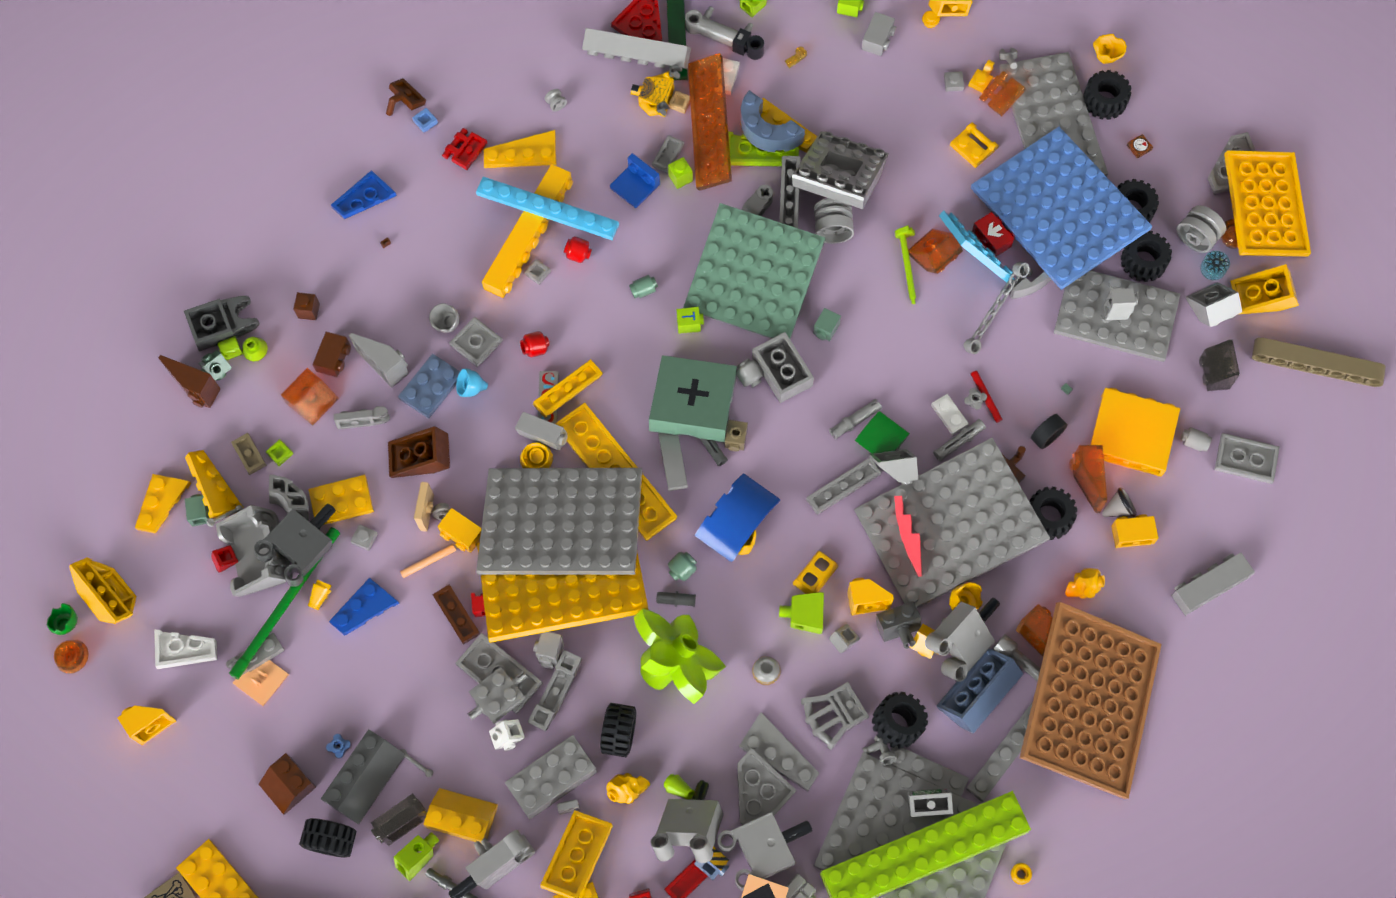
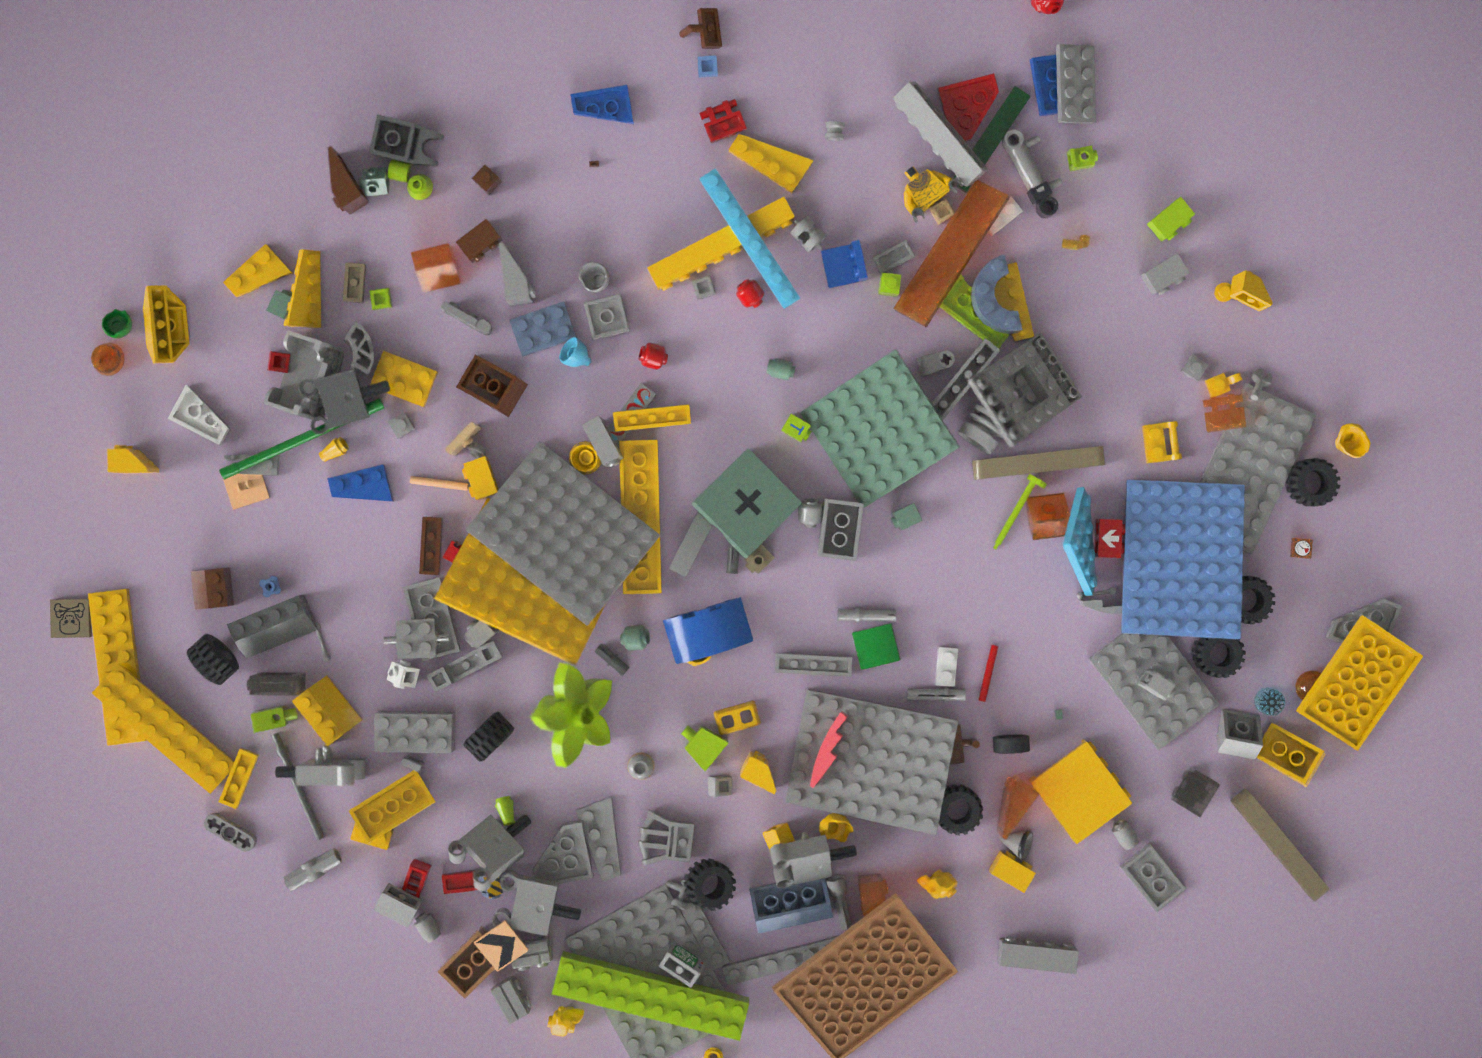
camera: 35 degrees right, 20 degrees up
light grey hinge [207,505,243,527] -> none
yellow head [606,773,650,804] -> none
slope [869,449,918,484] -> none
dark grey brick [876,601,921,649] -> none
light grey piece [964,262,1030,354] -> none
light grey plate [964,388,987,410] -> none
light grey wheel [1176,205,1226,253] -> none
none -> light grey wheel [790,216,827,253]
none -> dark tan beam [972,446,1105,480]

